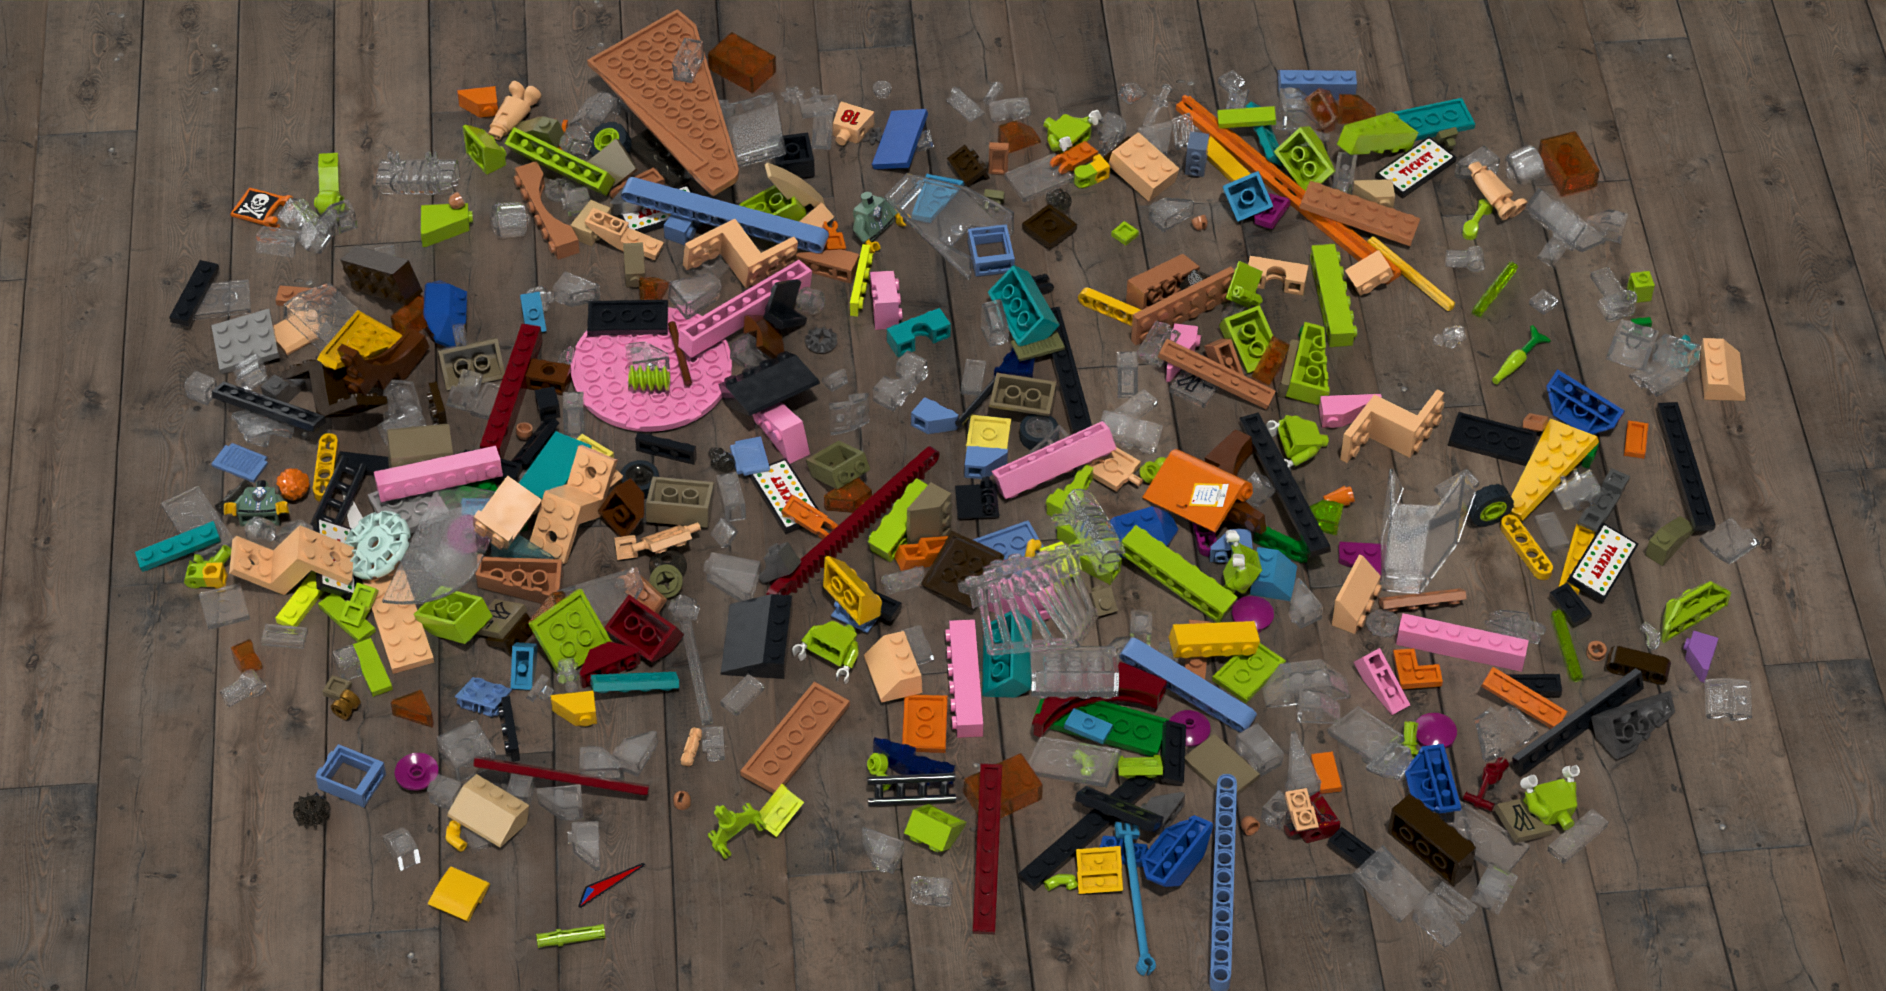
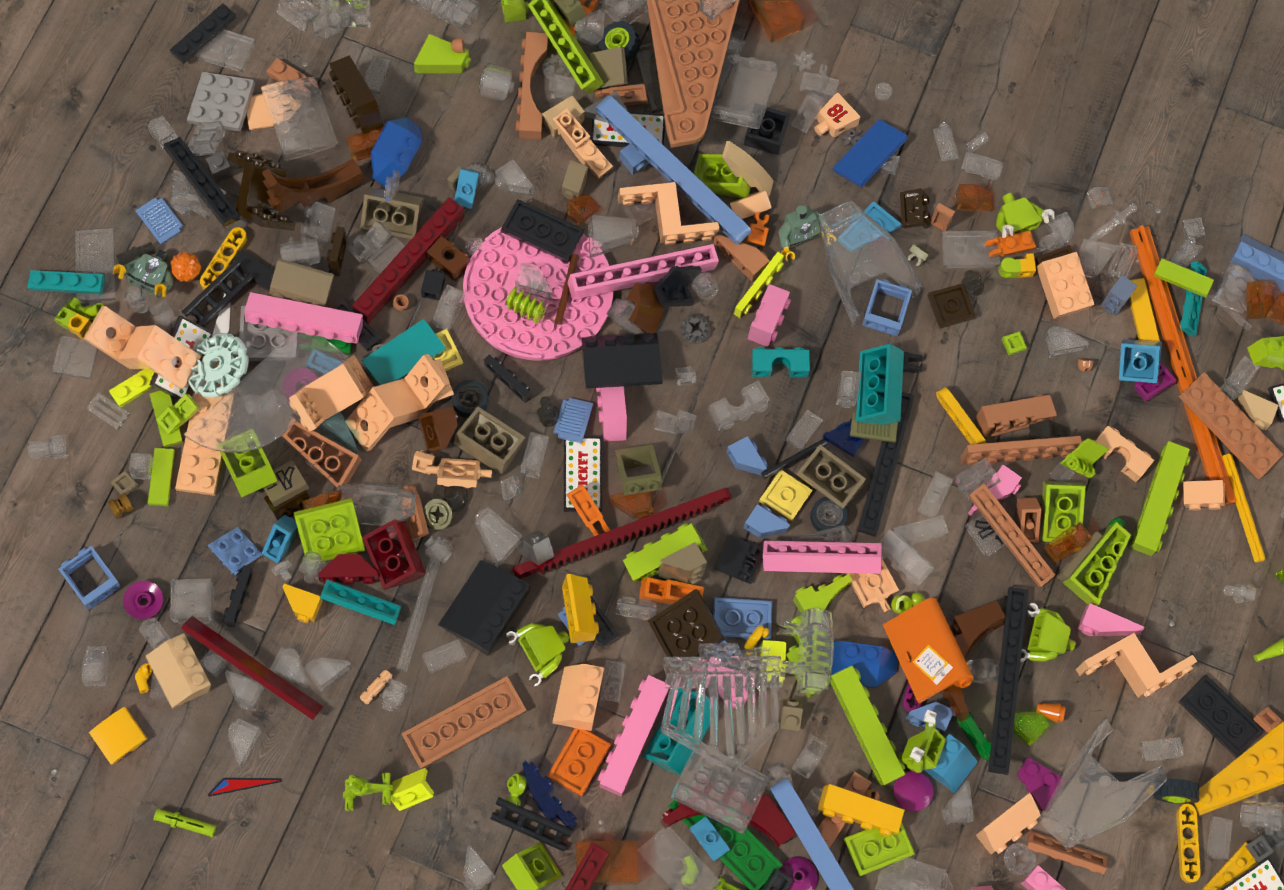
camera: 20 degrees right, 20 degrees up
clear orange panel [231,639,263,677] -> none
clear smoke gear [293,792,331,829] -> none
yellow wing [317,310,403,370] -> none
clear orange slope [391,690,434,728] -> none
black plate [511,417,559,467] -> none
nougat hinge [673,791,691,810] -> none
lime slope [1274,126,1336,191] -> none
none -> dark tan tile [447,166,461,191]

